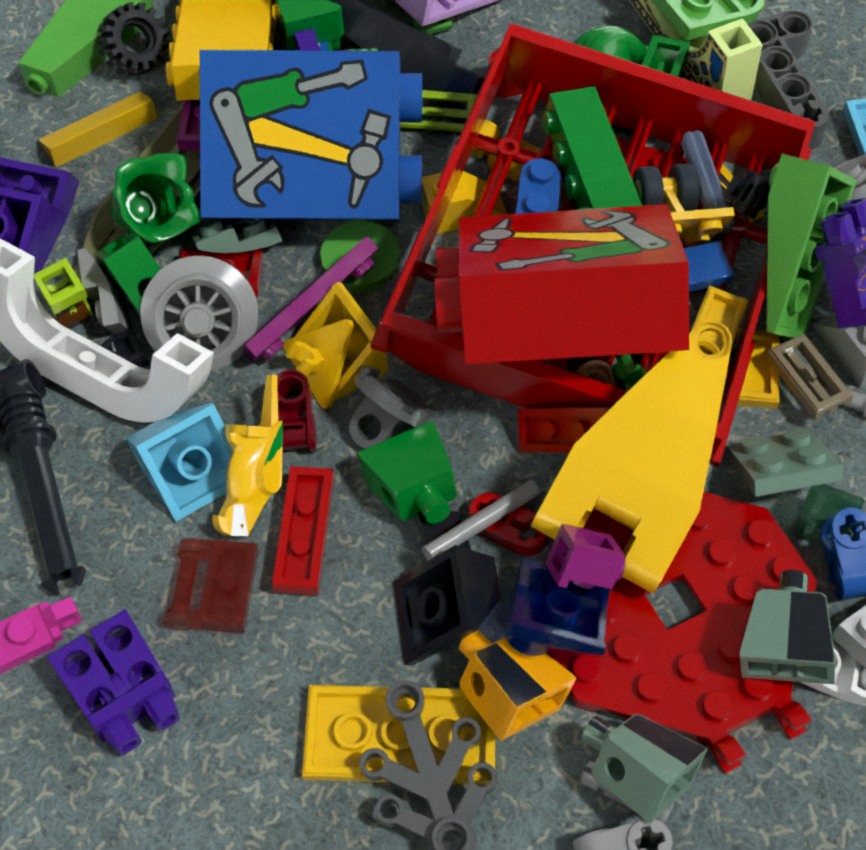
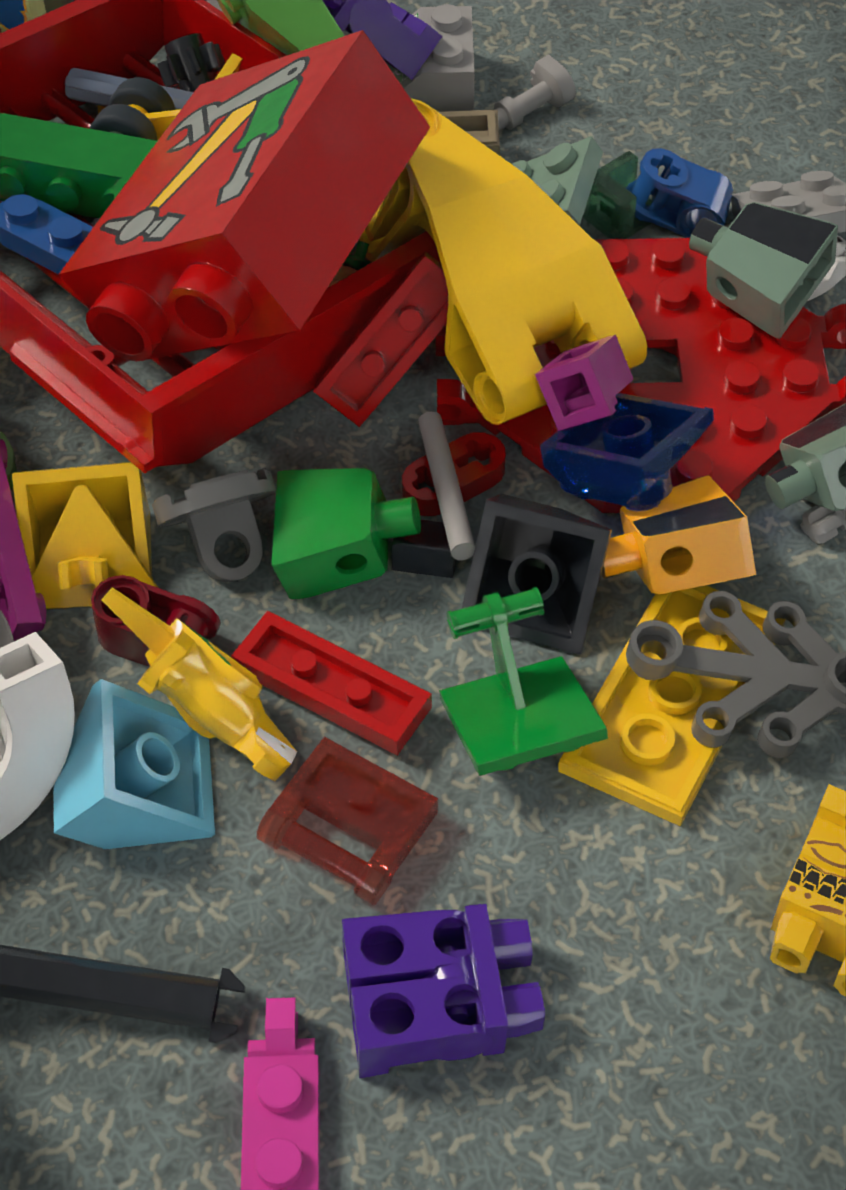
camera: 65 degrees left, 5 degrees down
none -> green plate [439,587,608,776]

